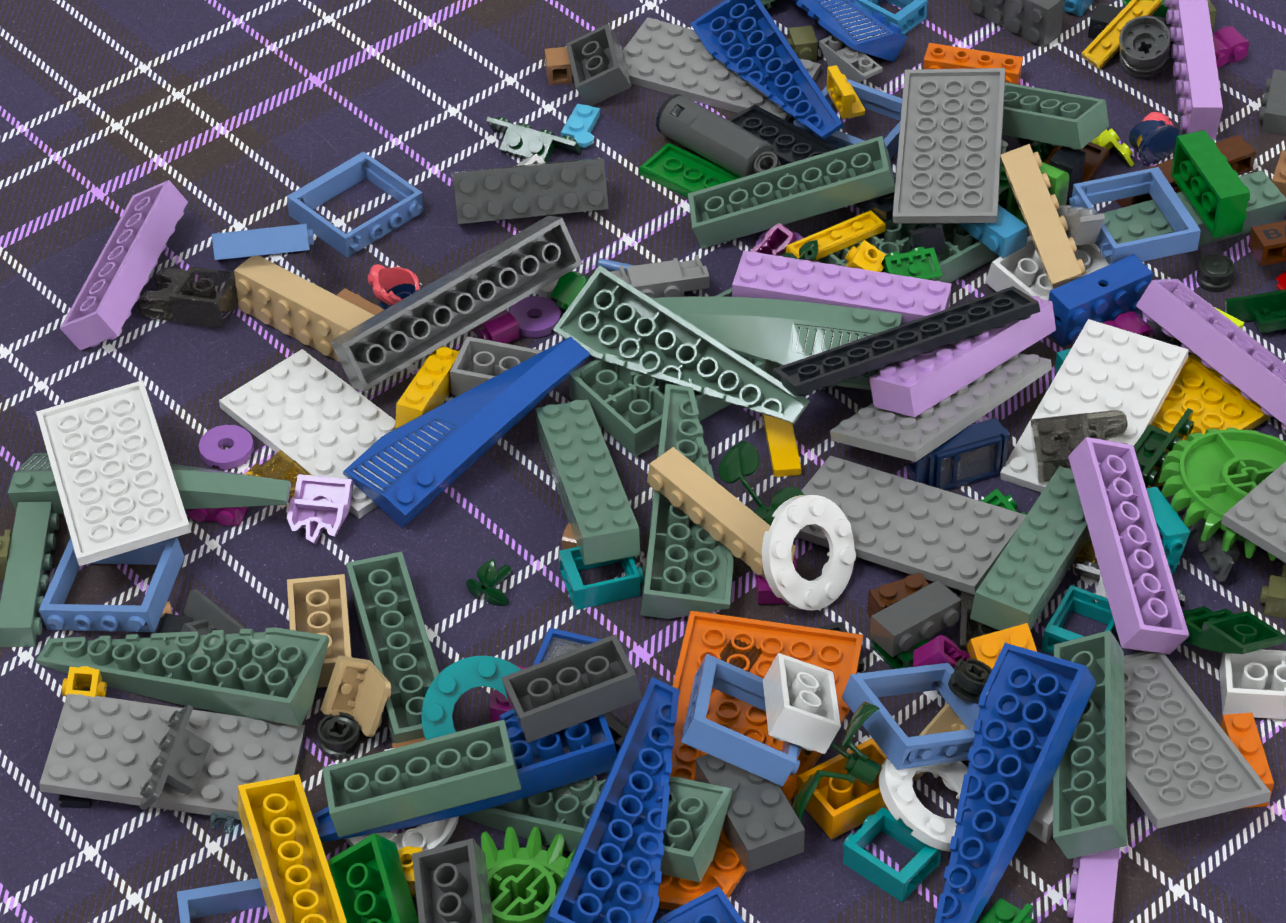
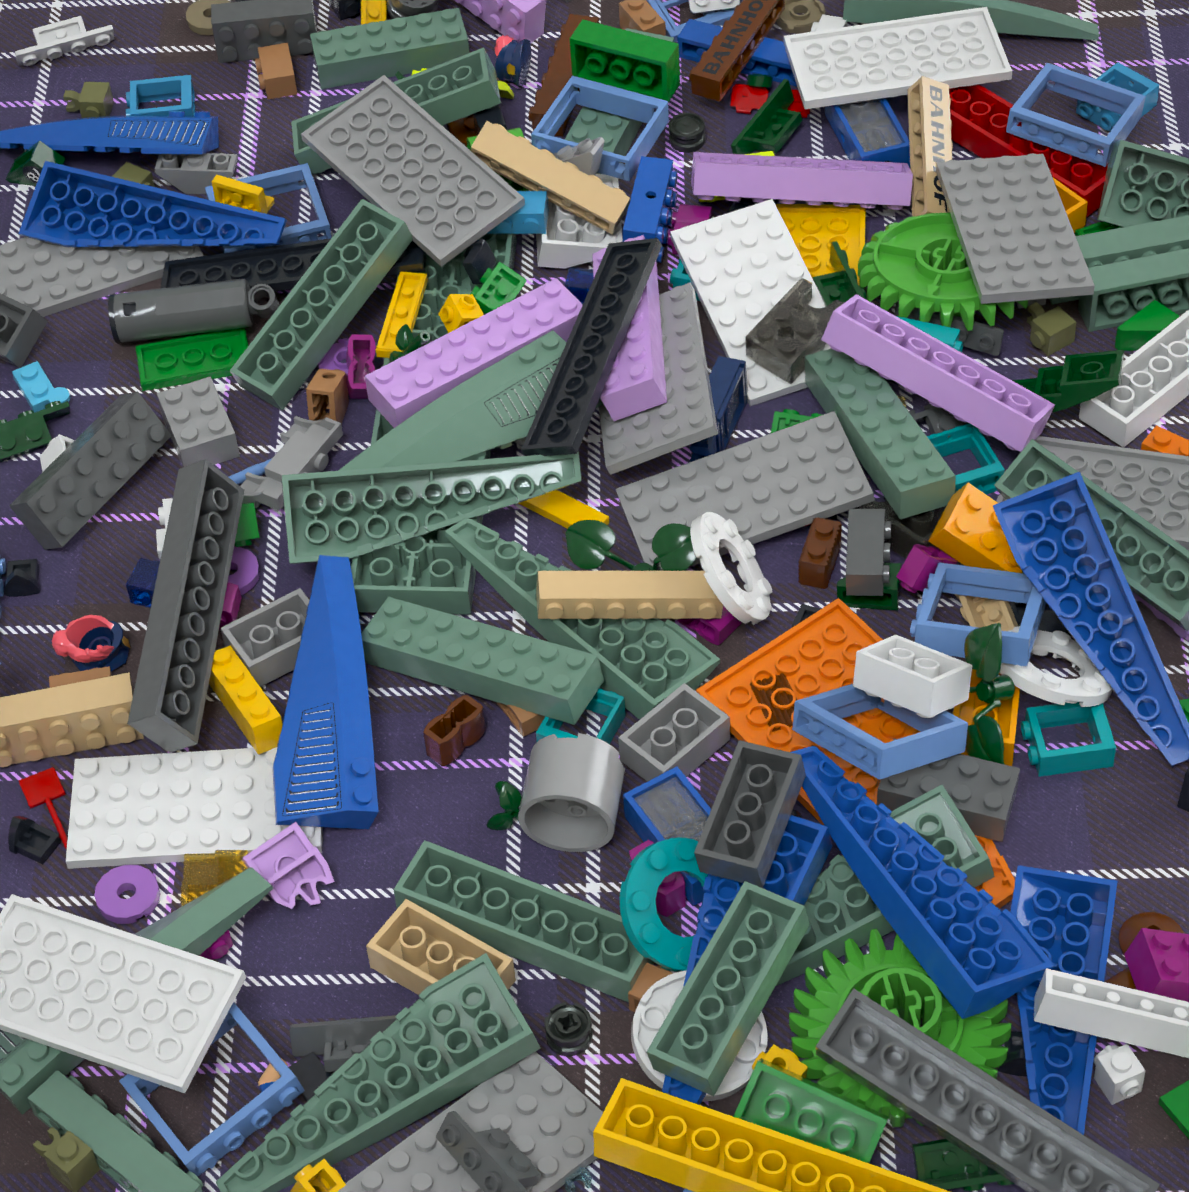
camera: 45 degrees left, 5 degrees up
tan bracket [320,655,391,737] -> none
orange brick [923,43,1023,85] -> none
pearl dark grey wheel [948,658,992,704] -> none
none -> black tile [4,559,40,597]
none -> black tile [8,816,62,865]
none -> red piece [18,767,68,849]
none -> light grey brick [157,376,240,467]
none -> medium nougat brick [255,43,297,100]
none -> medium nougat torso [306,369,349,425]
none -> sand green brick [310,8,469,89]
none -> reddish brown brick [423,695,486,766]
none -> light grey brick [518,733,625,852]
none -> light grey brick [618,683,730,782]

